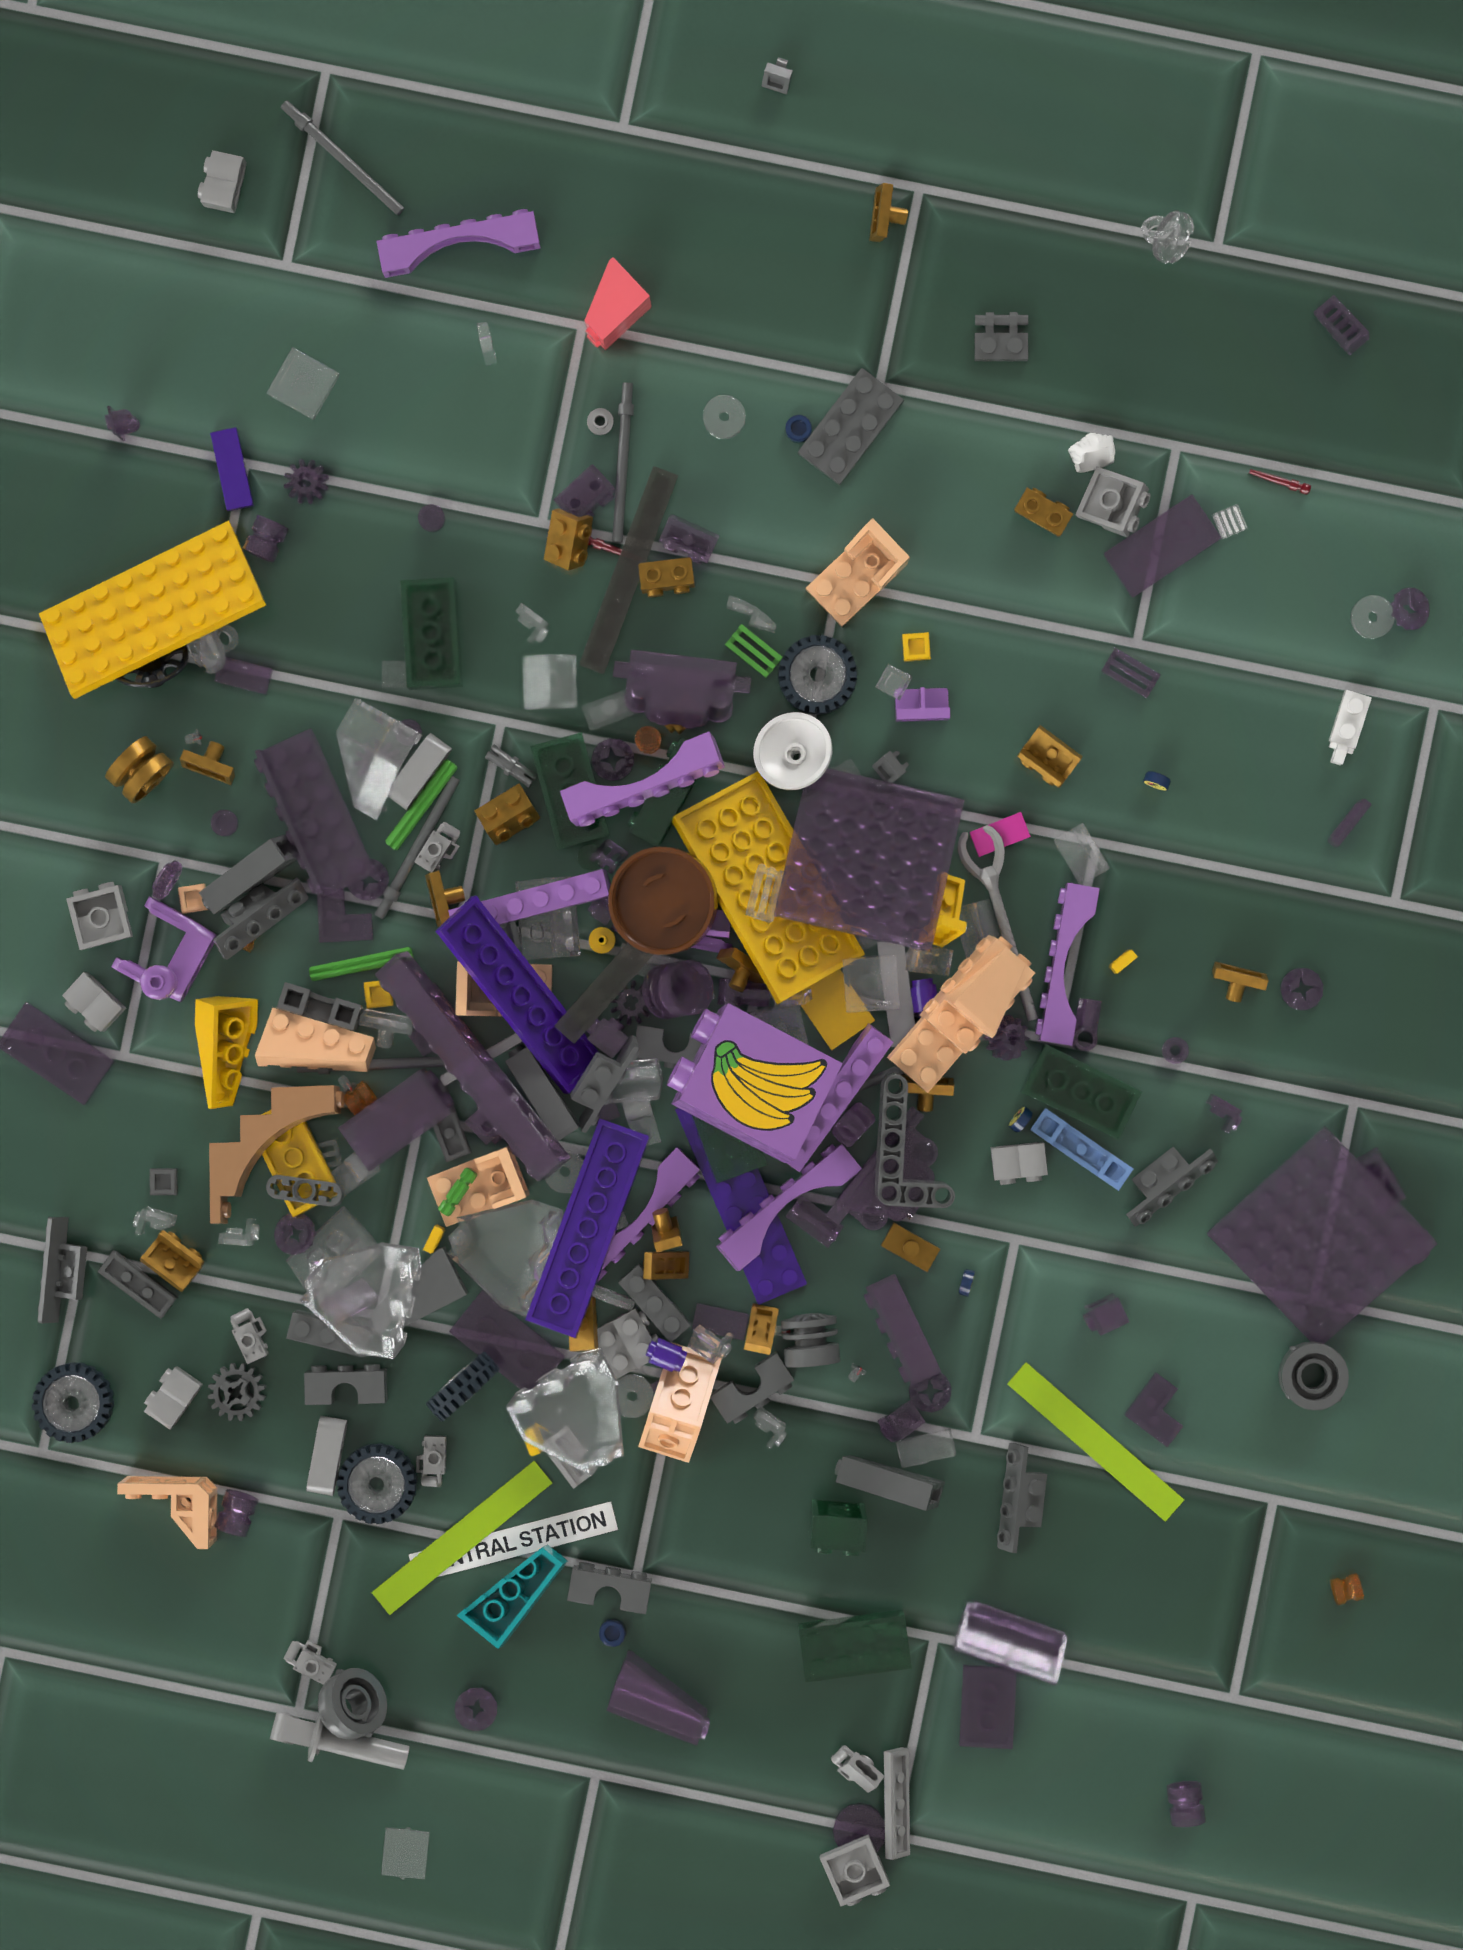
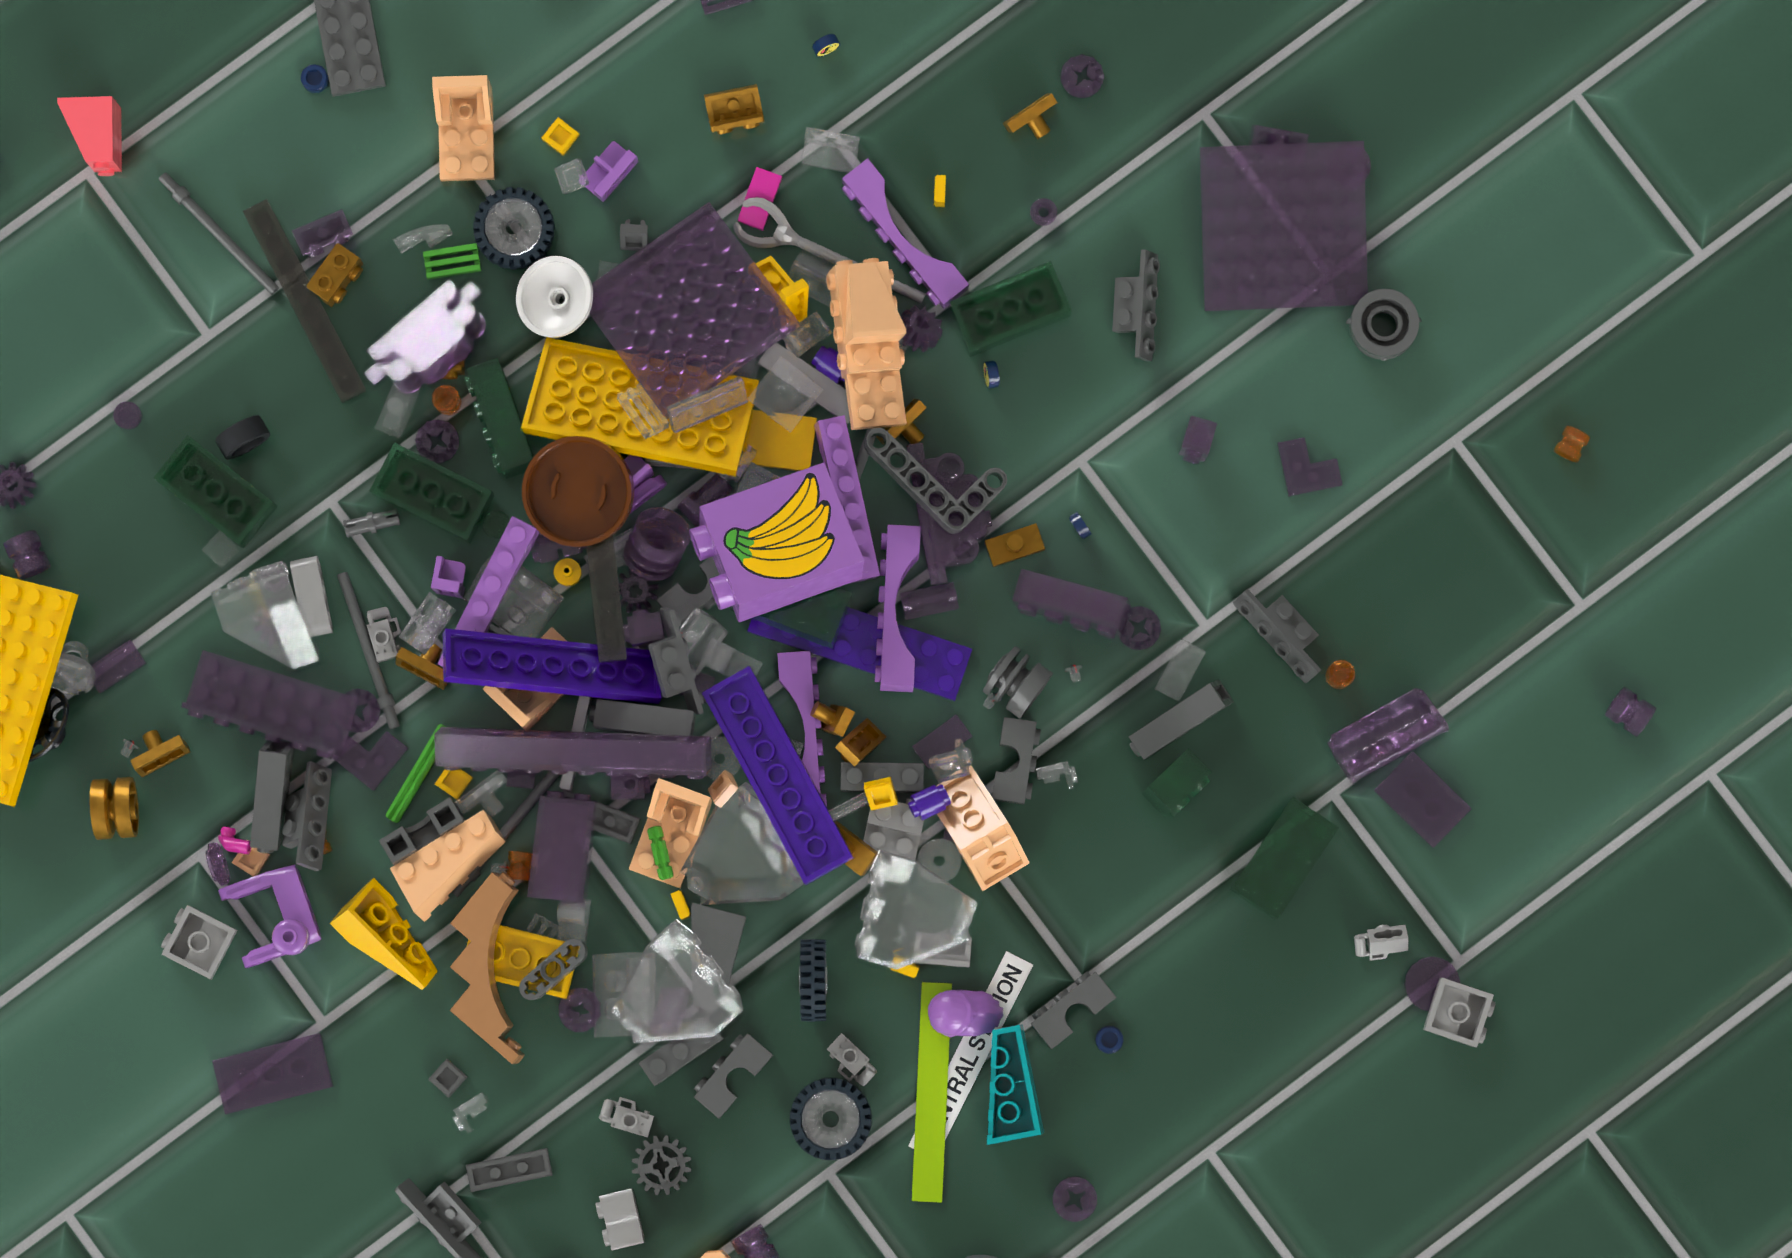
camera: 45 degrees left, 5 degrees down
light grey brick [62,972,126,1032] -> none
pearl gold bracket [140,1230,204,1292] -> none
clear purple tile [211,810,239,837] -> none
clear bracket [218,1218,260,1246] -> none
light grey beam [306,1416,348,1496] -> none
bright green axle [385,759,457,850] -> none
clear purple tile [449,1290,565,1398] -> none
pearl gold bracket [474,783,540,845] -> none
clear piece [477,321,497,366] -> none
clear bracket [515,603,549,645] -> none
clear slope [523,654,577,710] -> none
pearl gold bracket [544,508,593,571] -> none
clear purple brick [553,464,615,517] -> none
medium lavender arch [560,732,725,827] -> none
light grey plate [587,408,614,435] -> none
dark red piece [588,536,643,562] -> none
tile [589,839,629,874] -> none
clear purple slope [606,1650,710,1746] -> none
clear piece [703,395,745,439] -> none
pearl gold tile [716,948,765,992] -> none
pearl gold tile [744,1303,779,1355] -> none
clear purple gear [832,1102,876,1147] -> none
clear purple bracket [878,1400,925,1442] -> none
light grey tile [884,1747,910,1860] -> none
light grey brick [990,1142,1048,1185] -> none
lime sticker [1007,1362,1184,1522] -> none
medium blue slope [1030,1108,1133,1191] -> none
clear purple piece [1072,998,1102,1052] -> none
clear purple bracket [1206,1094,1242,1134] -> none
none -> black tyre [215,415,270,460]
none -> dark pink arm [218,827,252,855]
none -> clear bracket [399,592,456,655]
none -> medium lavender panel [431,556,466,599]
none -> clear tile [666,376,748,434]
none -> light nougat tile [708,770,738,808]
none -> yellow tile [864,777,898,810]
none -> medium lavender hair [928,990,1003,1037]
none -> clear orange wheel [1325,660,1355,689]

